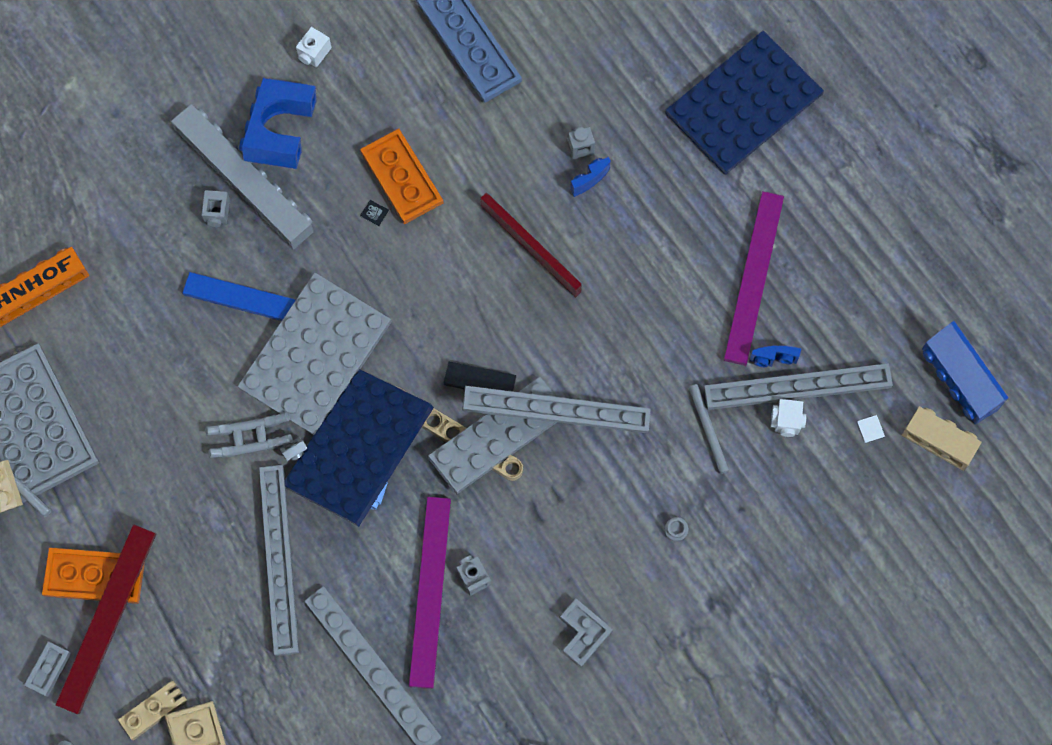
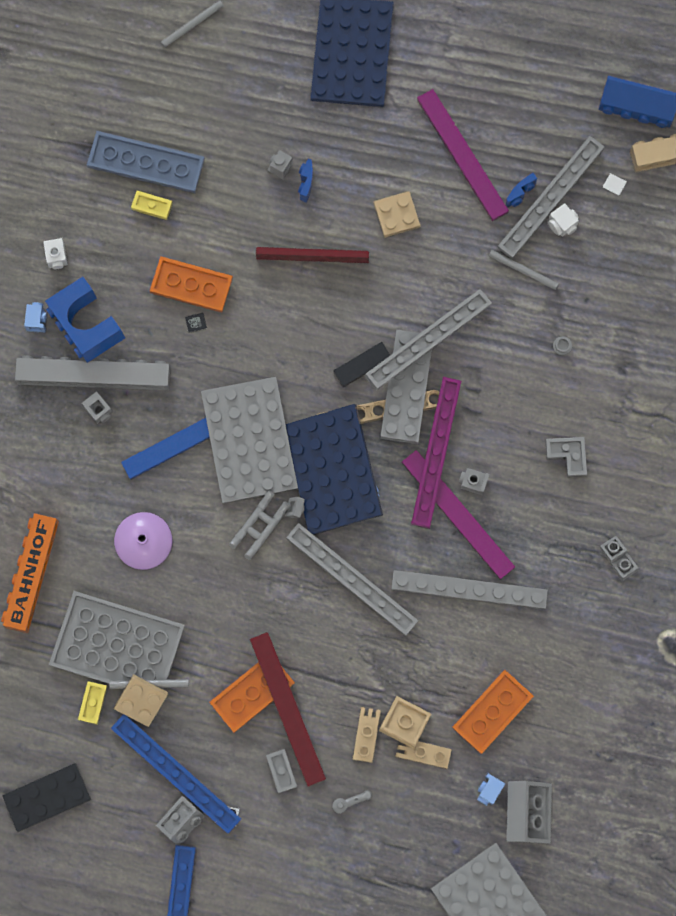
camera: 45 degrees left, 5 degrees up
none -> light blue brick [24,302,47,333]
none -> lavender dish [114,512,172,570]
none -> light yellow plate [131,191,173,220]
none -> tan plate [373,191,420,238]
none -> magenta tile [411,377,462,529]

